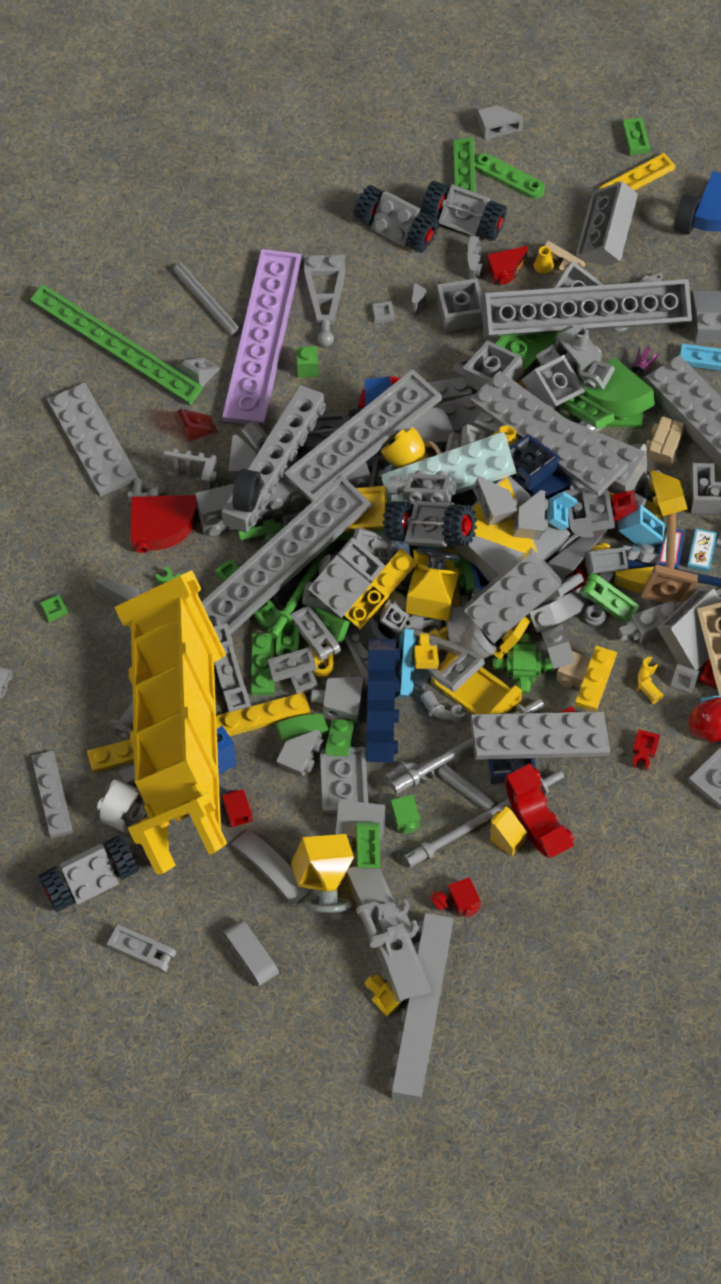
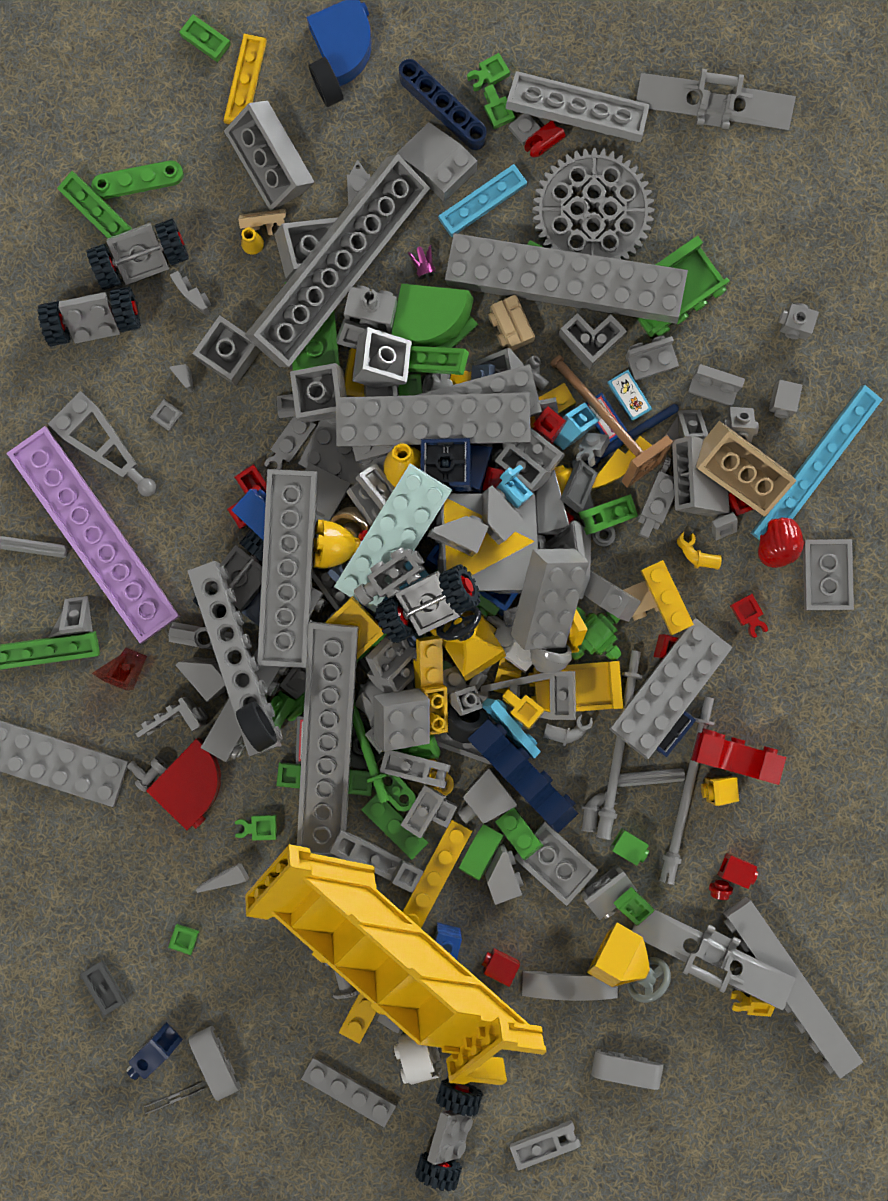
camera: 45 degrees left, 25 degrees up
bright green brick [296,346,319,378] -> none
light grey slope [338,537,385,582] -> none
light grey slope [478,105,523,139] -> none
red slope [487,246,528,285] -> none
light grey bracket [579,360,615,390] -> none
yellow slope [648,471,688,516] -> none

